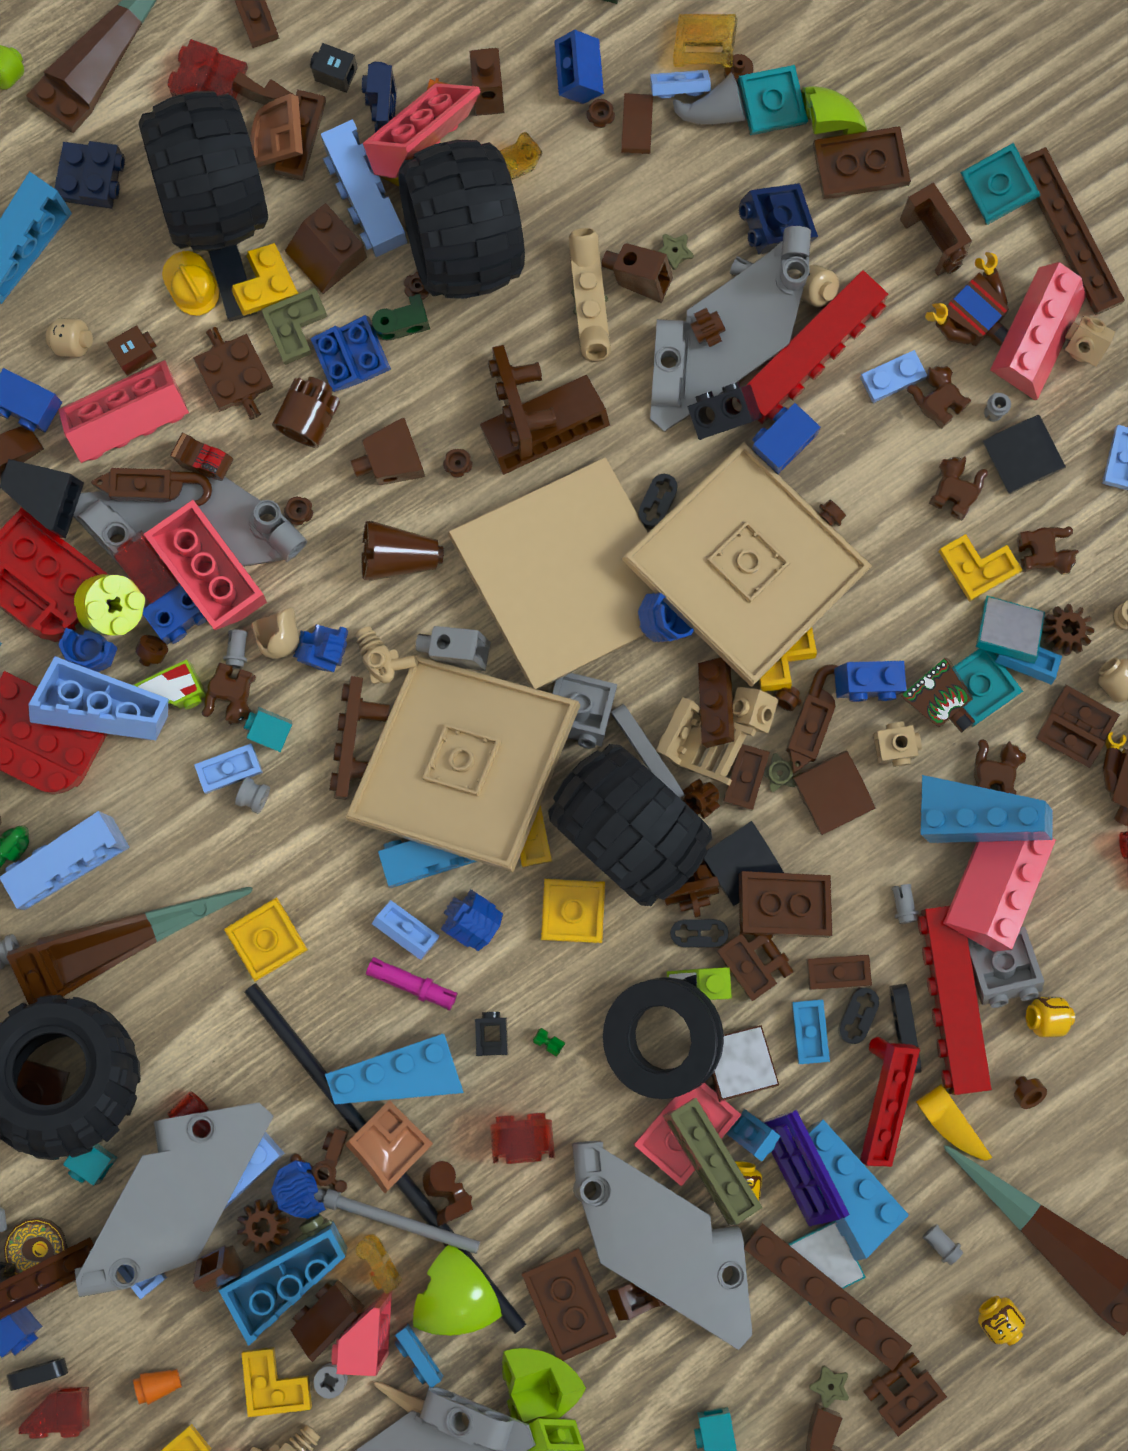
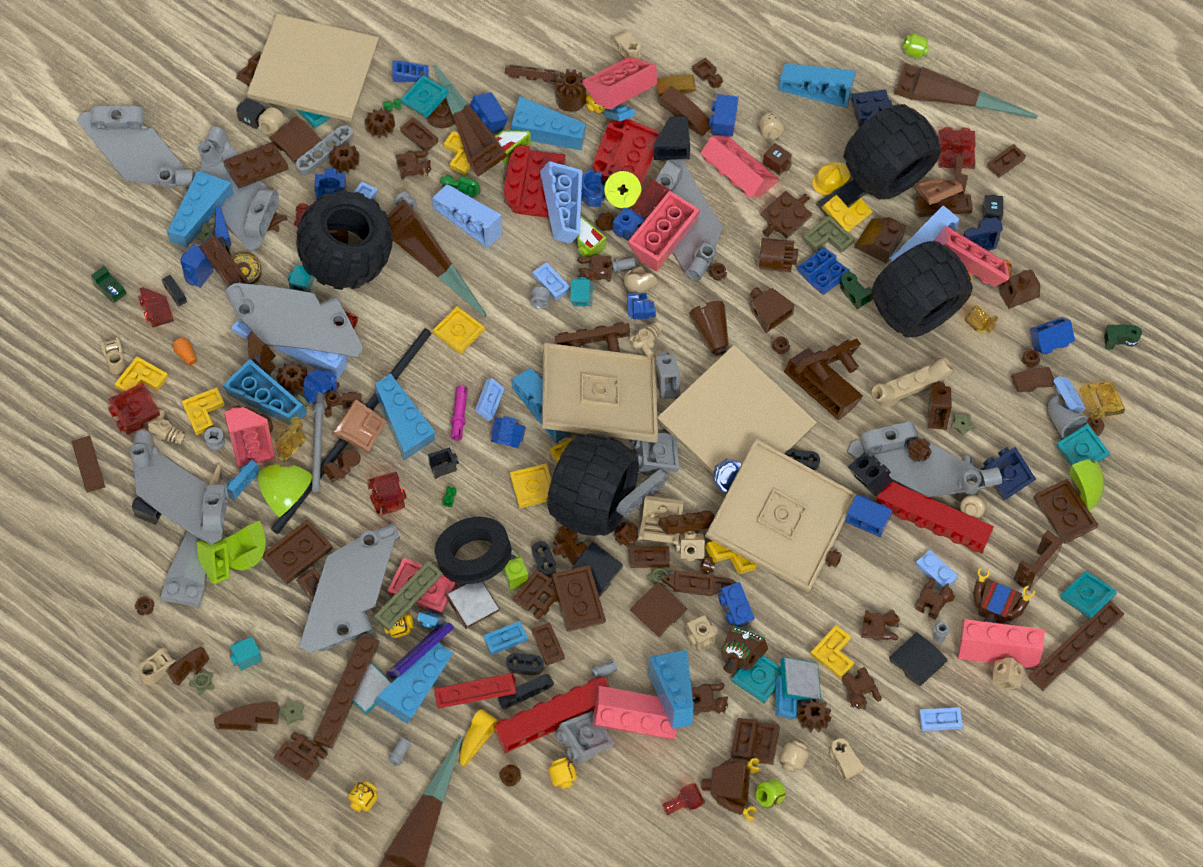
camera: 65 degrees right, 20 degrees down
reddish brown plate [91,468,212,506] -> none
leg [170,432,234,481] -> none

